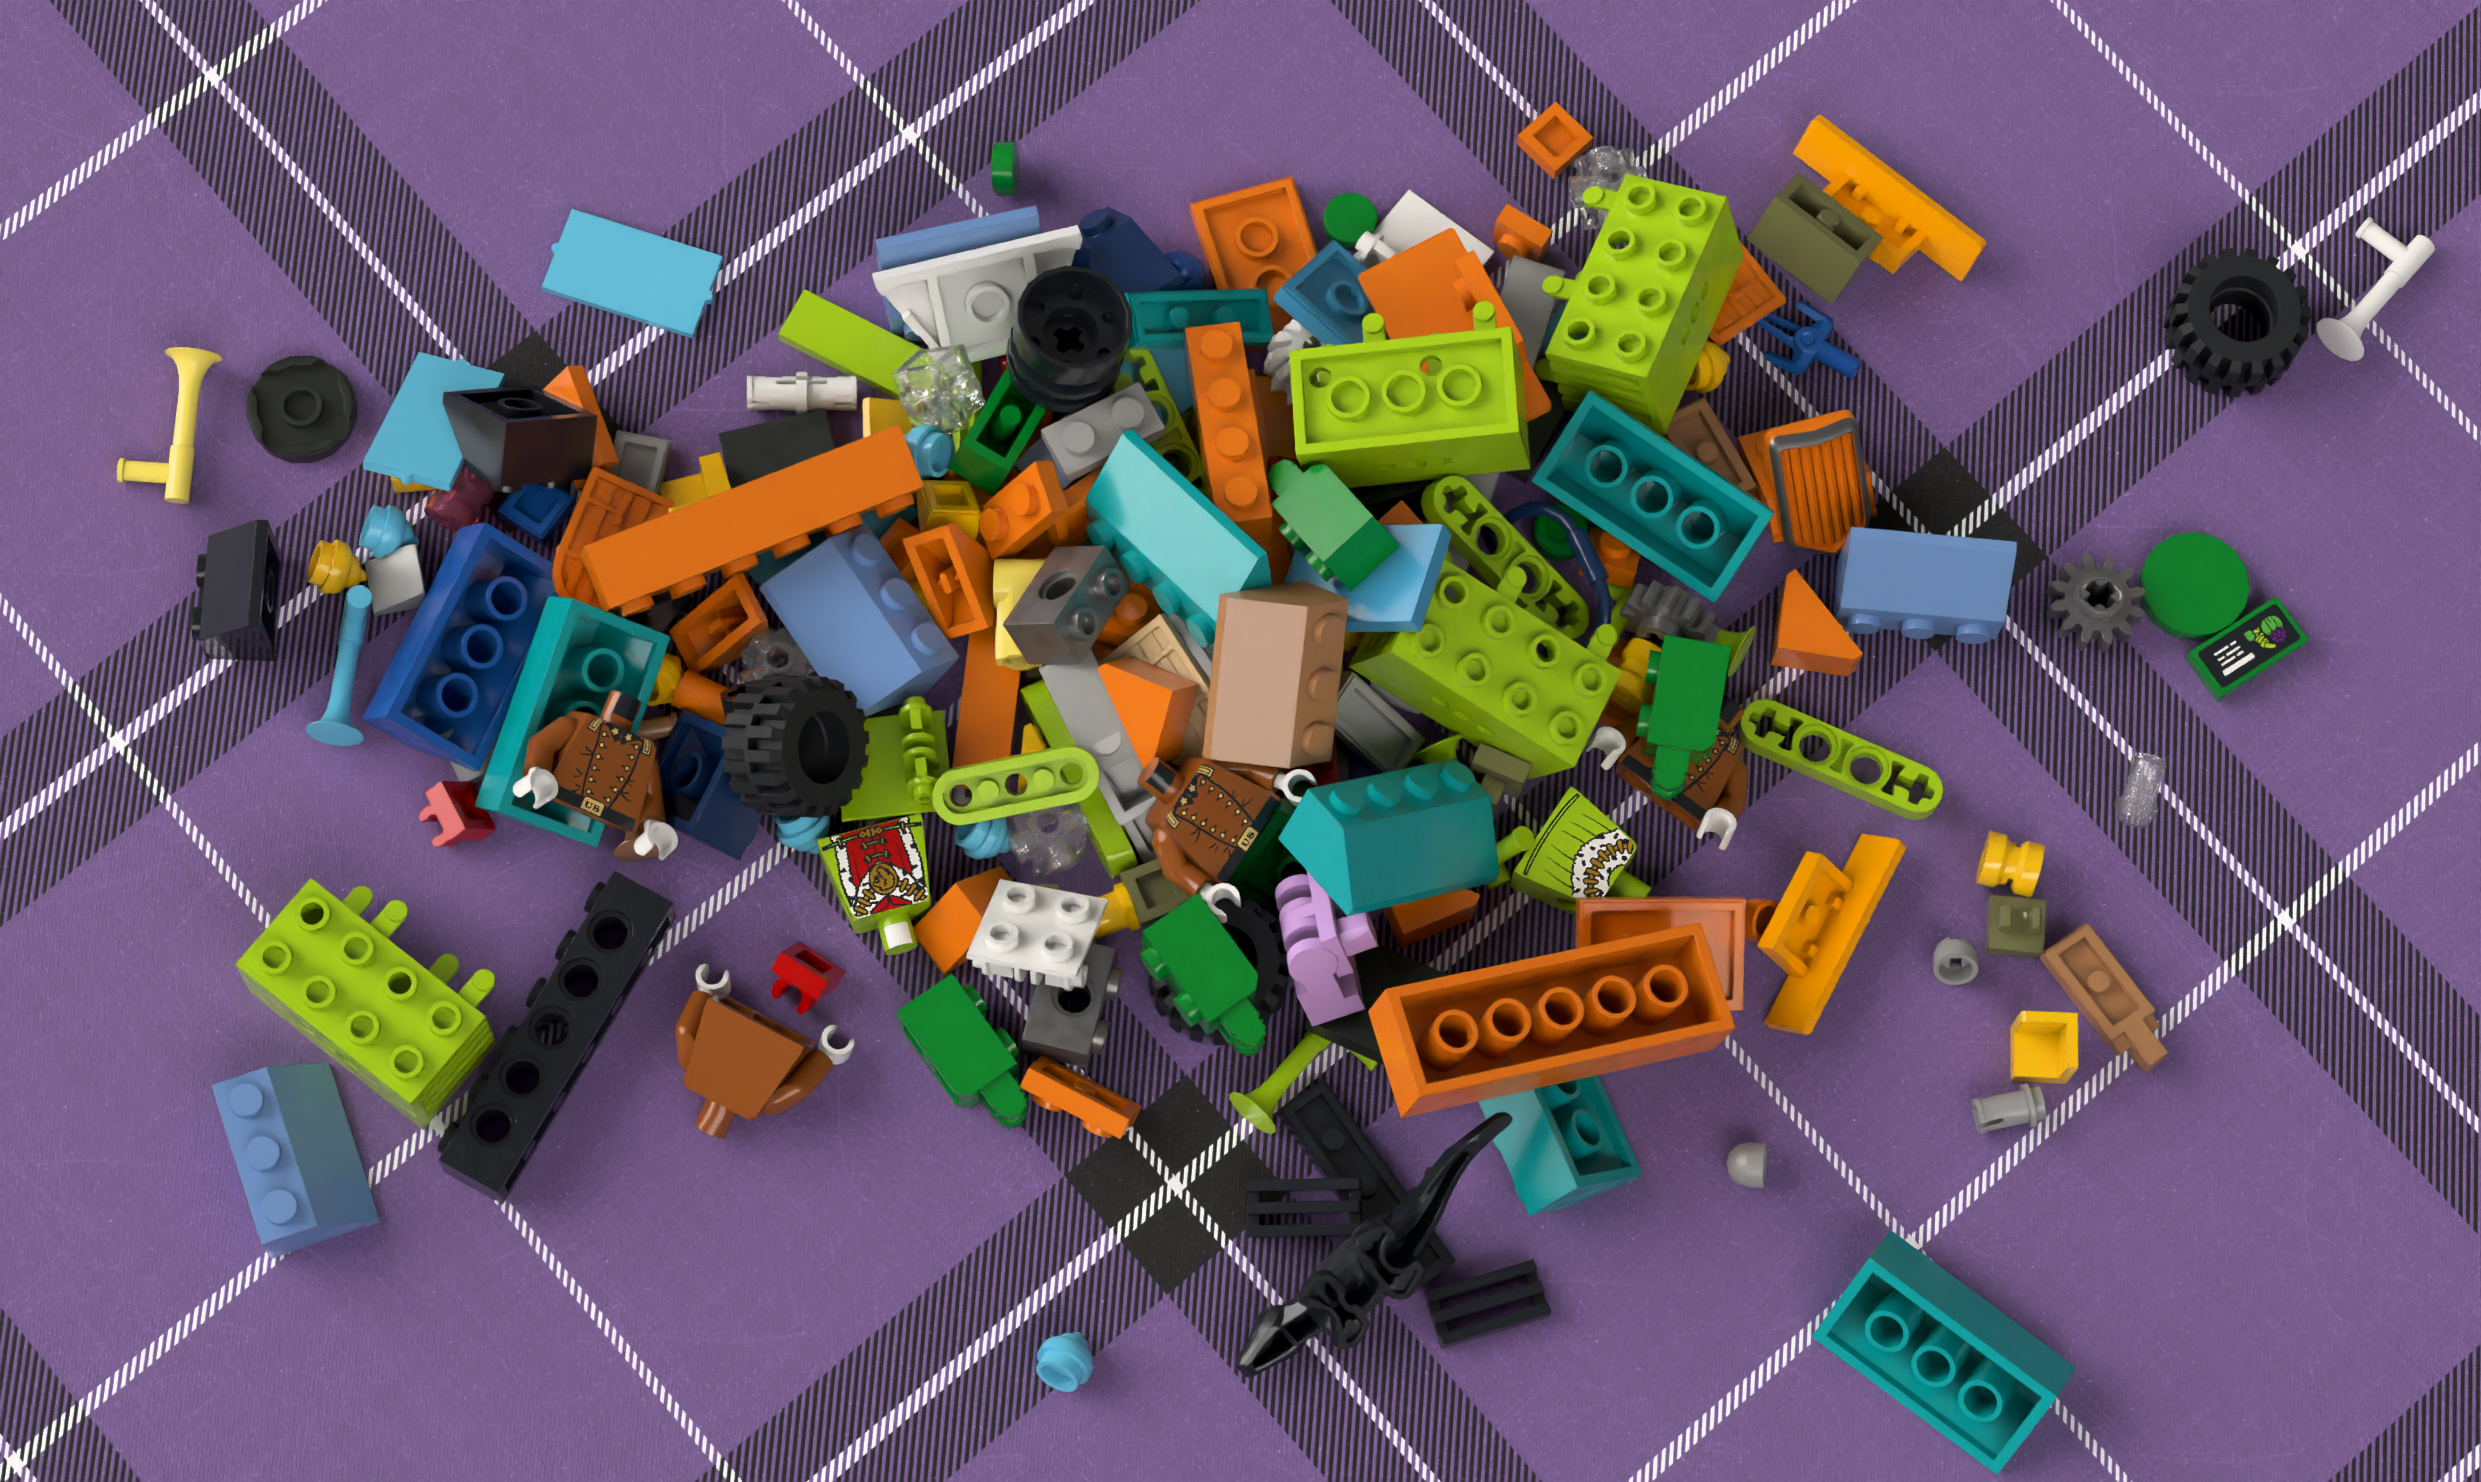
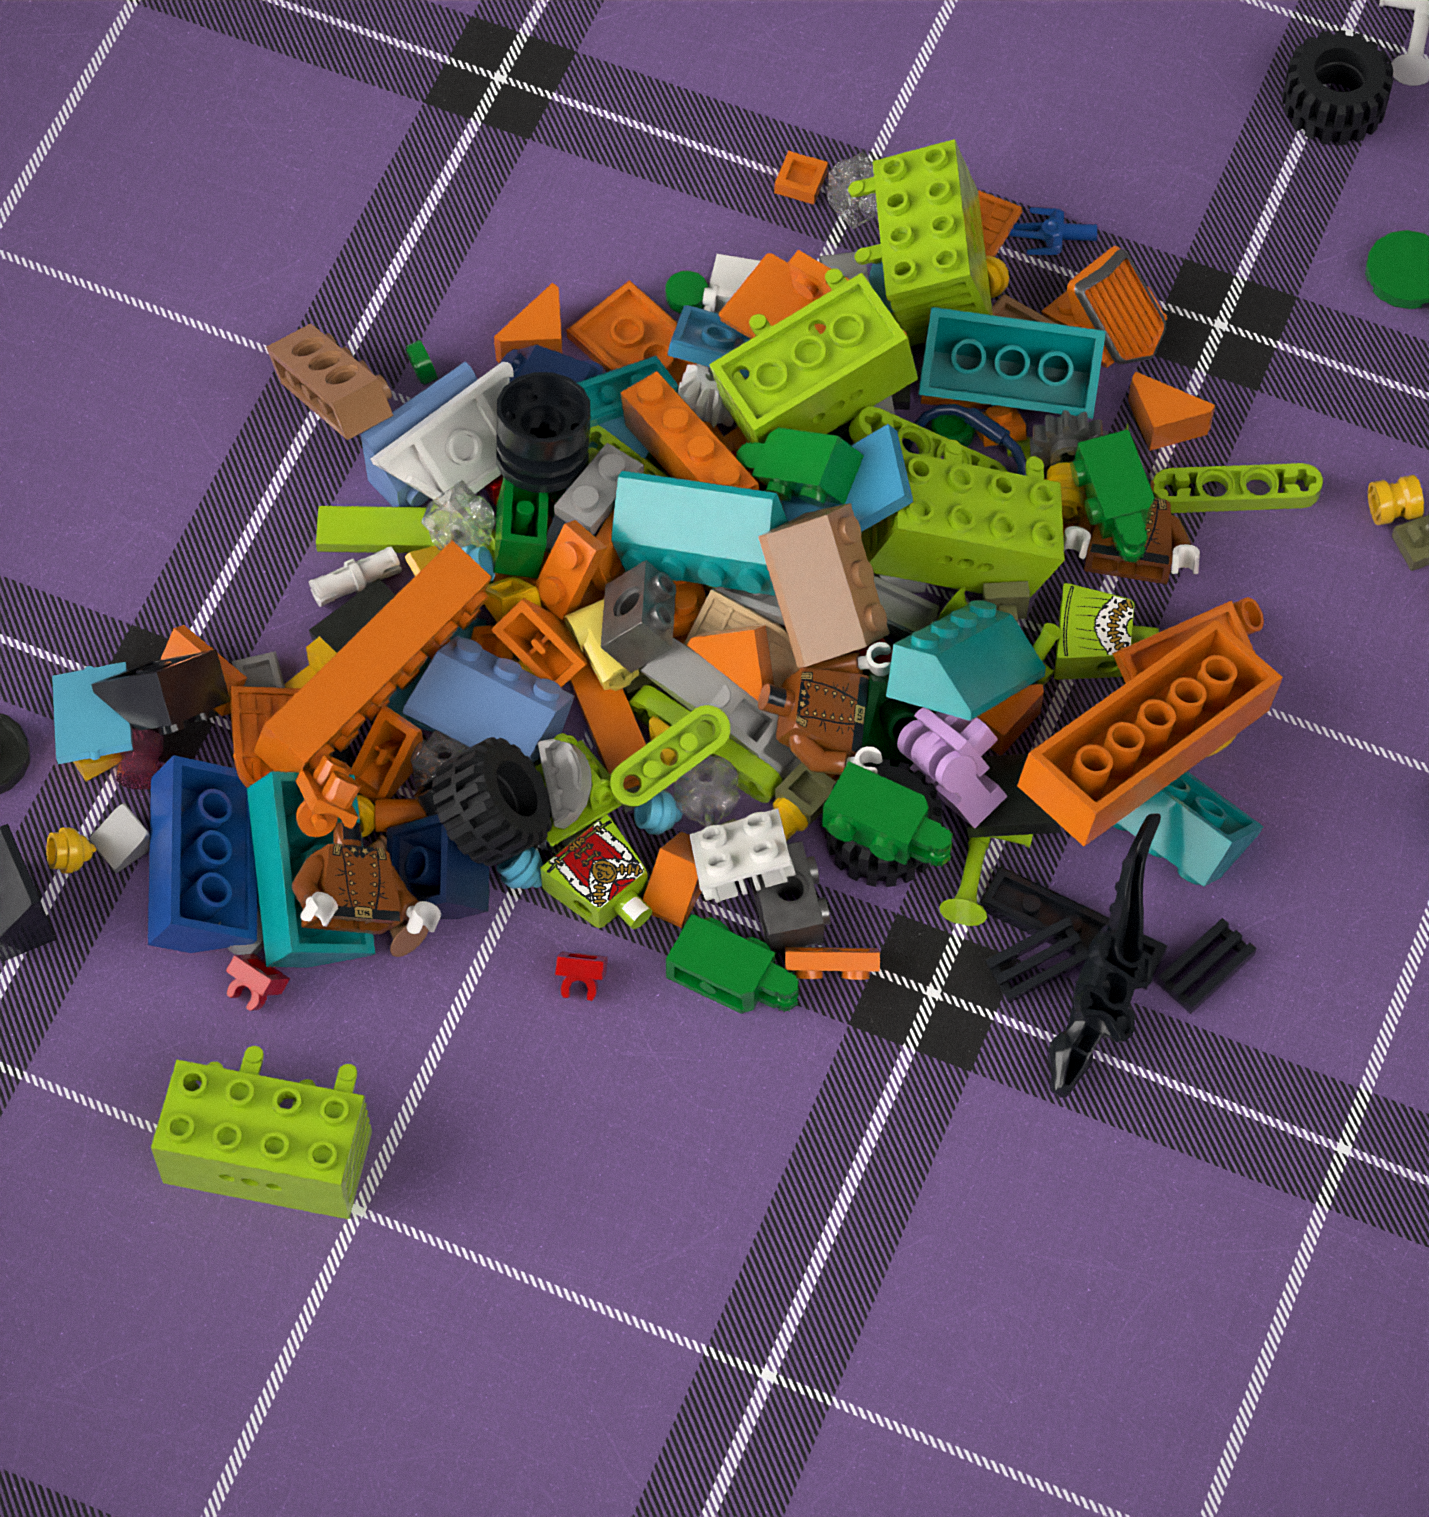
camera: 20 degrees left, 10 degrees down
medium blue slope [211,1062,381,1259] -> none
medium azure piece [305,585,372,746] -> none
medium azure plate [359,504,419,558] -> none
black brick [437,871,677,1205] -> none
blue tile [498,484,576,546] -> none
medium azure piece [541,209,723,339] -> none
dark orange torso [675,964,854,1139] -> none
medium azure plate [1036,1332,1093,1392] -> none
orange plate [1492,204,1553,263] -> none
light grey hinge [1726,1142,1767,1188] -> none
olive brick [1747,172,1884,305] -> none
light orange bracket [1757,833,1906,1035] -> none
light orange bracket [1793,115,1986,282] -> none
medium blue slope [1833,527,2017,644] -> none
light grey hinge [1933,937,1978,985] -> none
flat silver gear [2046,553,2146,652] -> none
none -> medium nougat brick [266,323,393,440]
none -> orange hips [295,754,361,838]
none -> orange slope [494,282,563,363]
none -> light grey tile [537,739,592,829]

